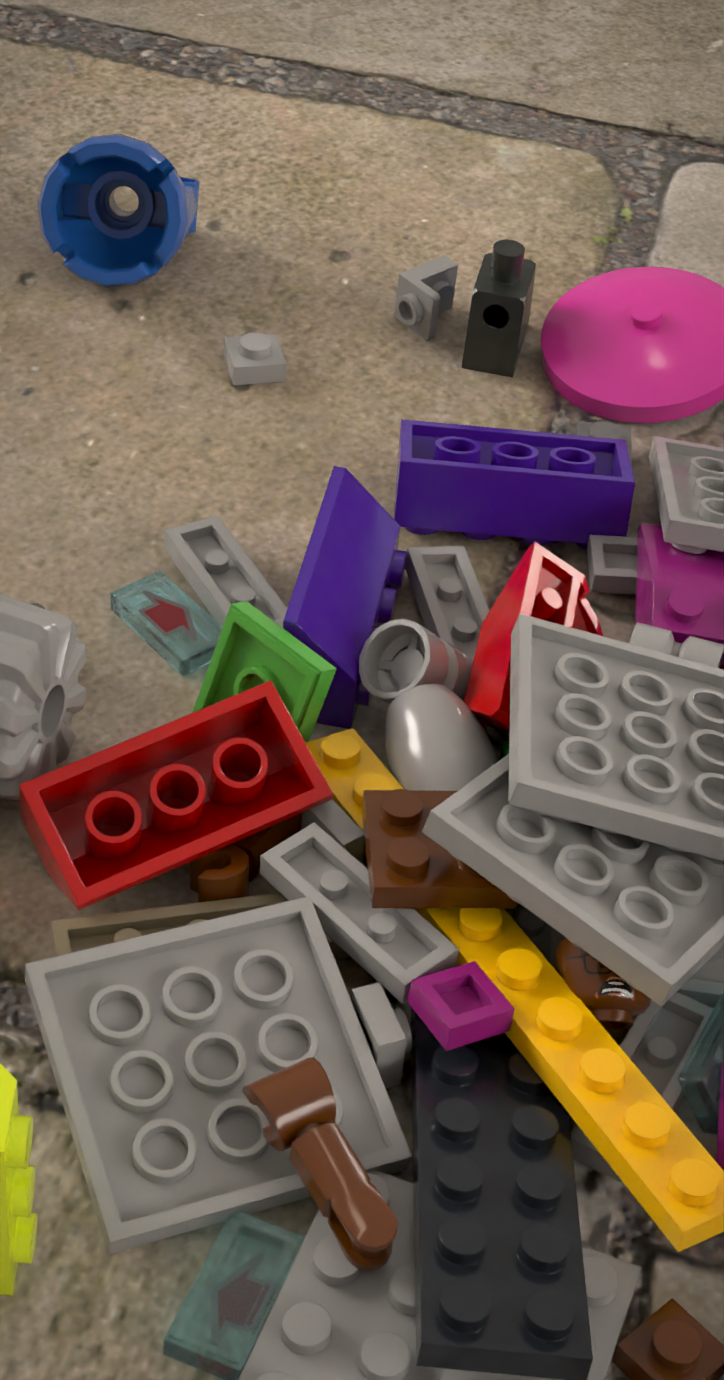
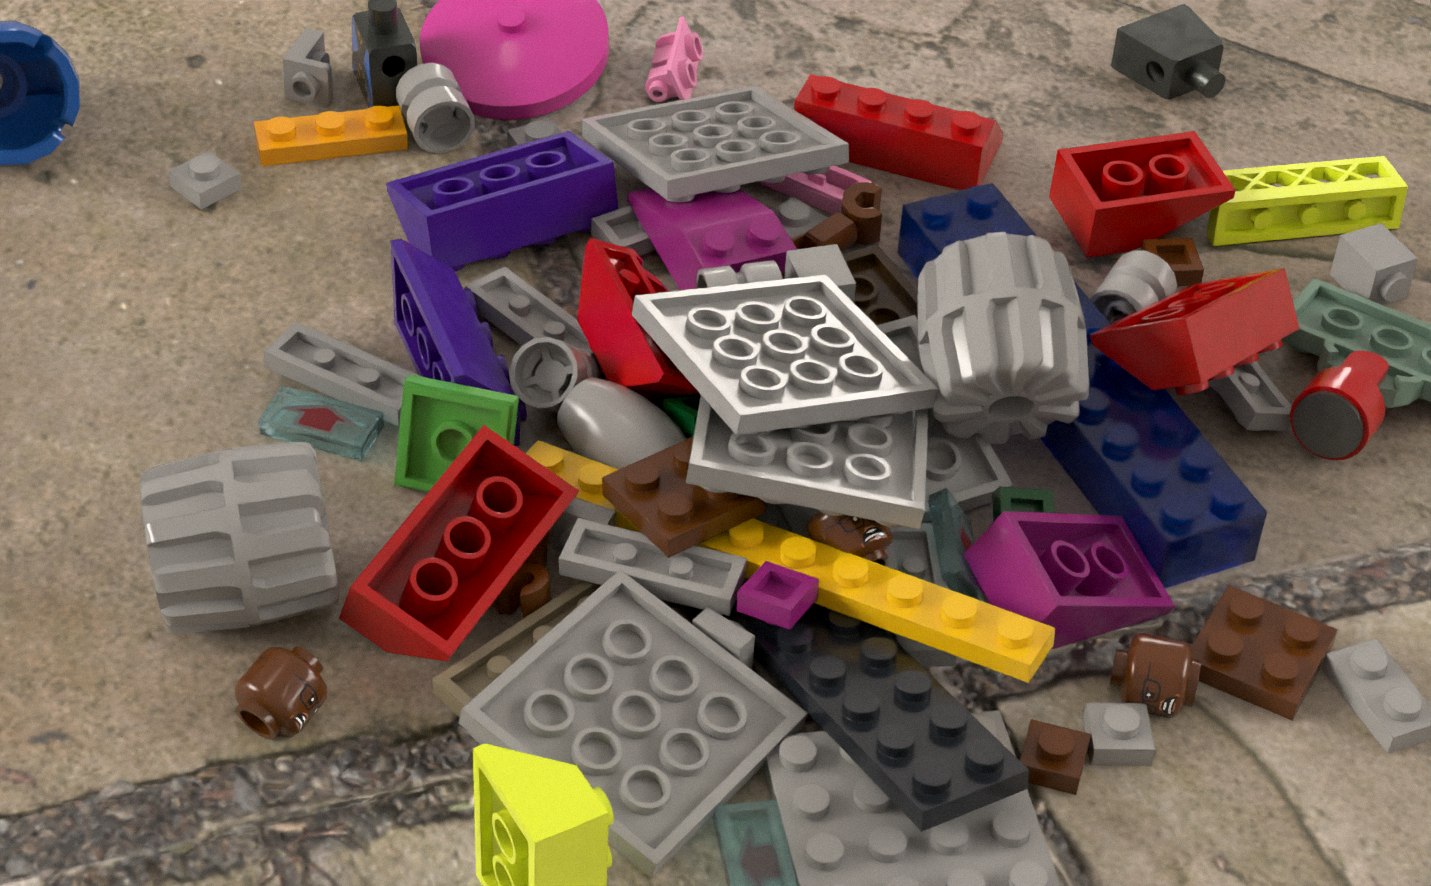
camera: 30 degrees left, 0 degrees up
reddish brown piece [242,1057,398,1271] -> none
none -> light orange plate [254,106,408,166]
none -> light grey wheel [396,63,475,154]

